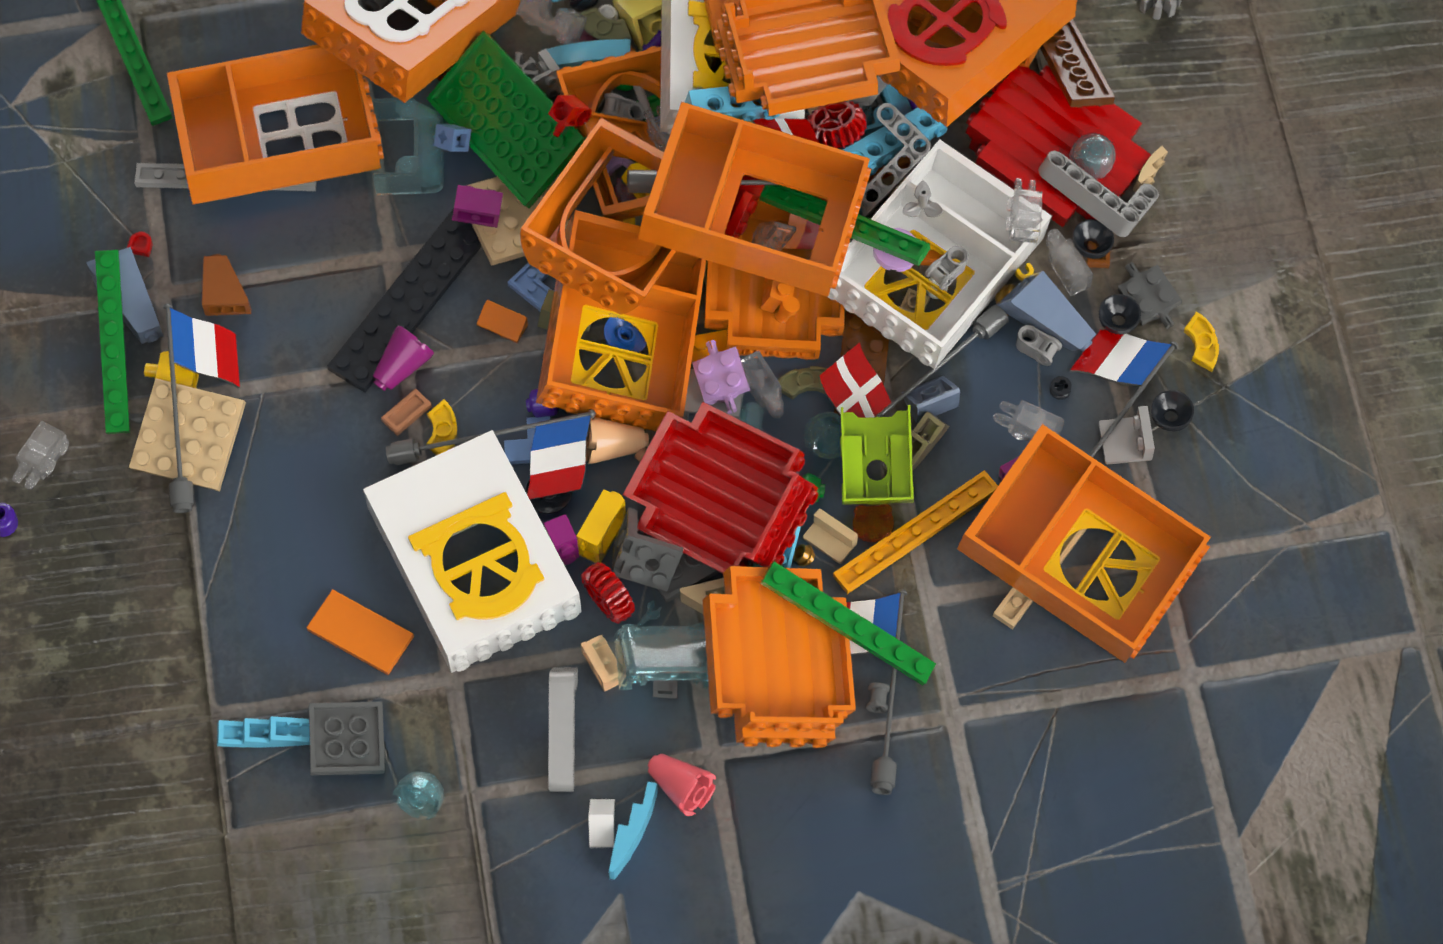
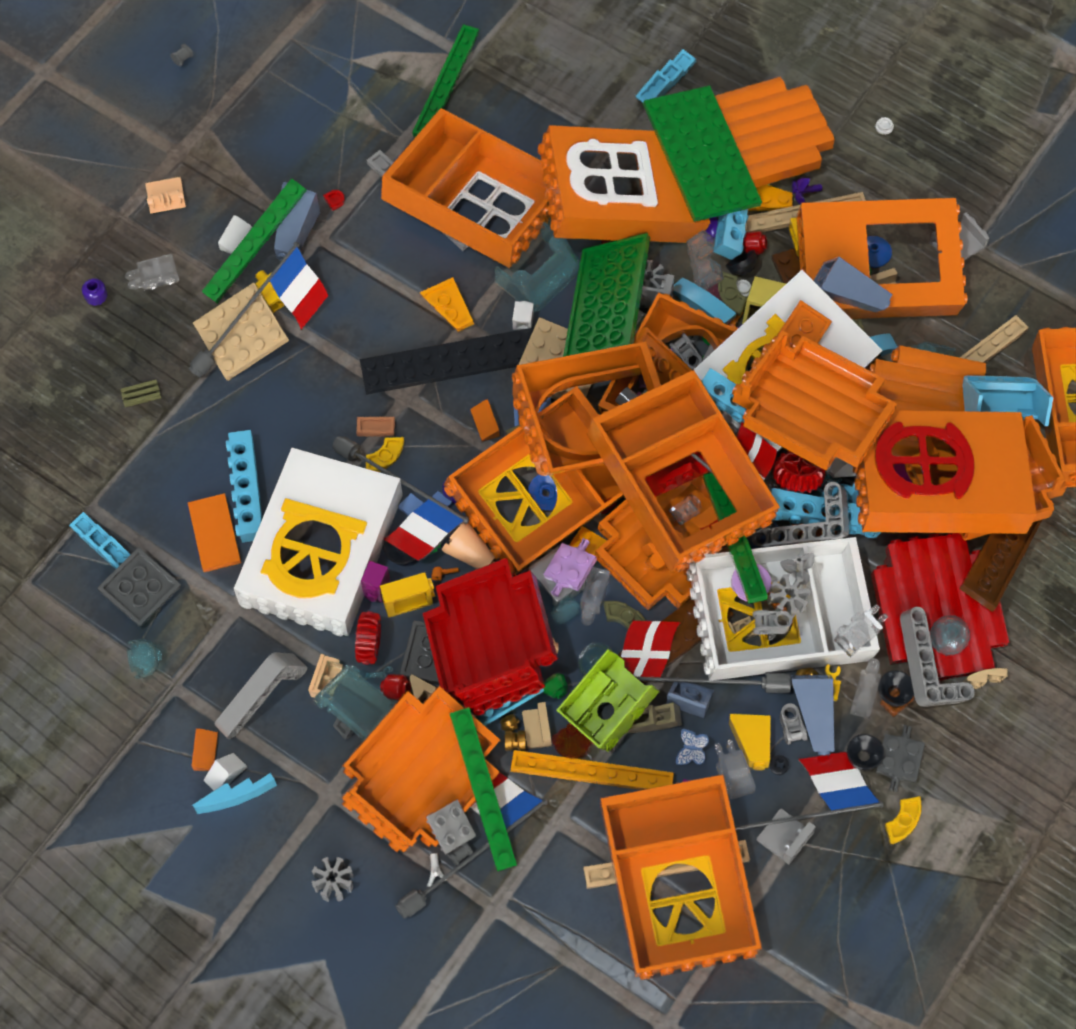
camera: 45 degrees right, 0 degrees up
dark orange slope [202,254,251,316] -> none
magenta cone [373,326,434,391] -> none
medium blue brick [433,124,471,152] -> none
magenta brick [452,185,503,228] -> none
red piece [548,95,592,137] -> none
dark grey bracket [612,507,683,592] -> none
coral cone [648,754,716,816] -> none
black piece [1151,390,1194,432] -> none
none -> olive tile [120,379,161,407]
none -> orange slope [192,728,218,771]
none -> white slope [218,215,252,254]
none -> medium azure brick [226,430,263,543]
none -> light grey gear [312,857,354,902]
none -> red head [380,674,411,700]
none -> light orange wing [420,277,474,332]
none -> light grey hinge [426,799,476,854]
none -> white bar [427,854,444,887]
none -> orange hand [431,567,459,581]
none -> pearl gold wheel [505,730,526,751]
none -> white brick [512,301,534,330]
none -> medium blue animal [676,729,709,765]
none -> yellow slope [729,714,770,770]
none -> light grey gear [767,574,810,618]

